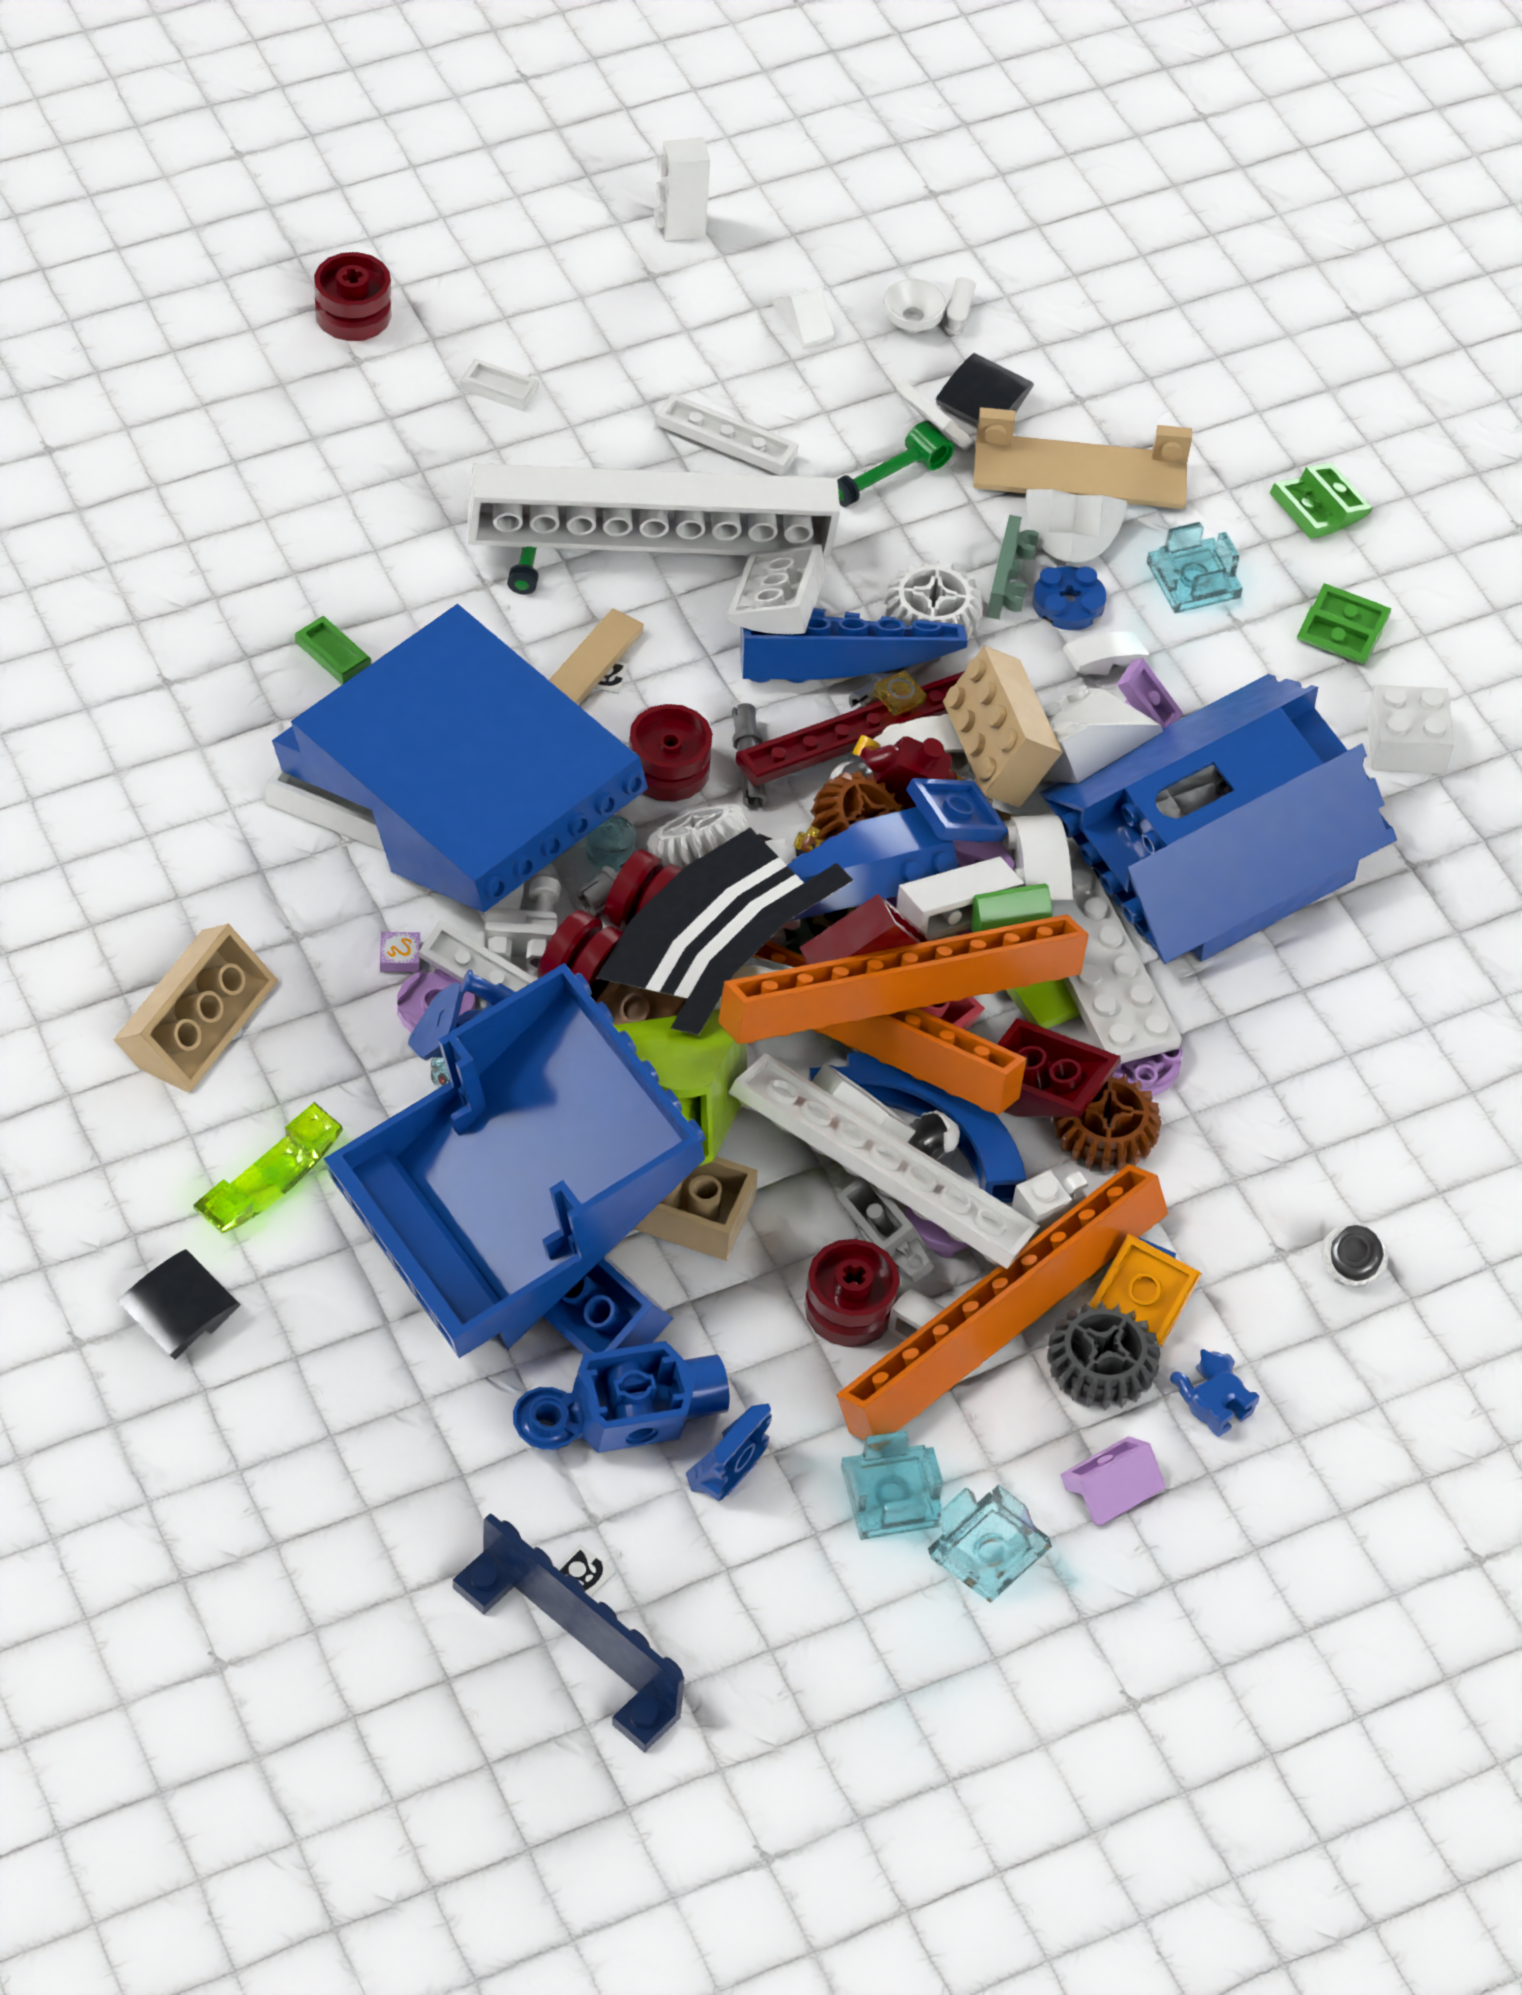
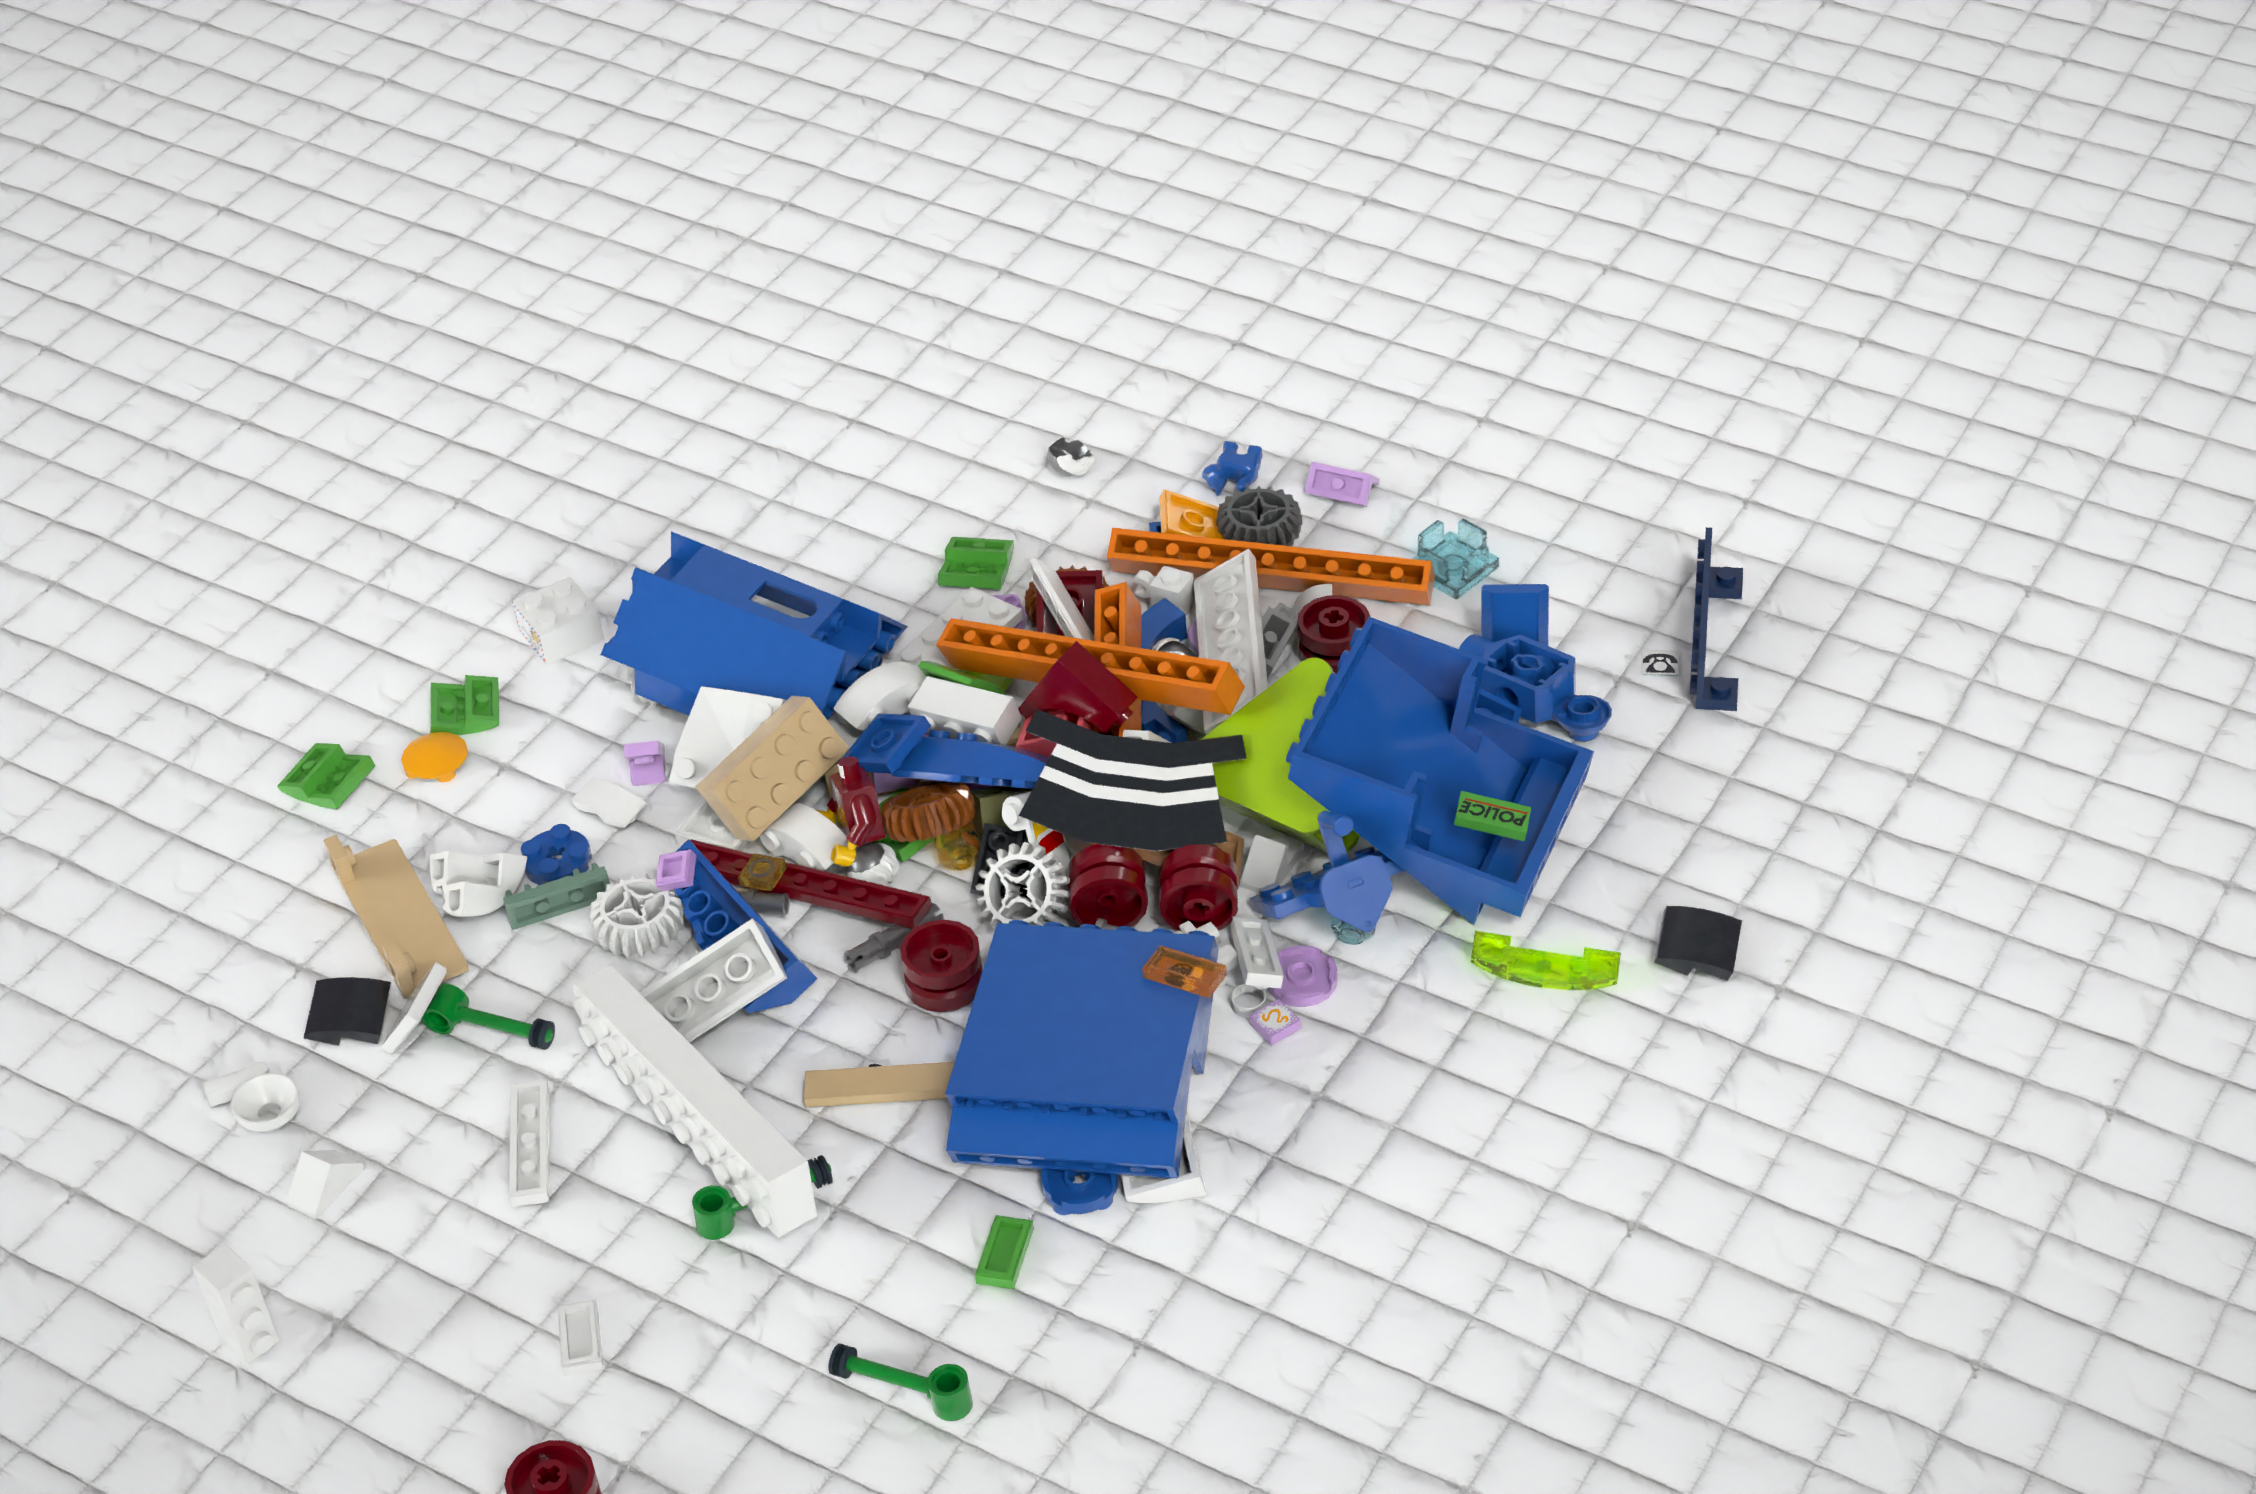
camera: 115 degrees left, 10 degrees down
tan slope [113,923,278,1092] -> none
clear light blue panel [928,1484,1052,1603] -> none
clear light blue panel [1146,522,1243,614] -> none
none -> light orange dish [401,732,468,782]
none -> lavender tile [656,849,696,891]
none -> green piece [828,1343,973,1421]
none -> bright green slope [938,537,1014,590]
none -> white slope [1030,557,1094,641]
none -> clear orange tile [1142,945,1227,998]
none -> bright green tile [1454,791,1531,841]

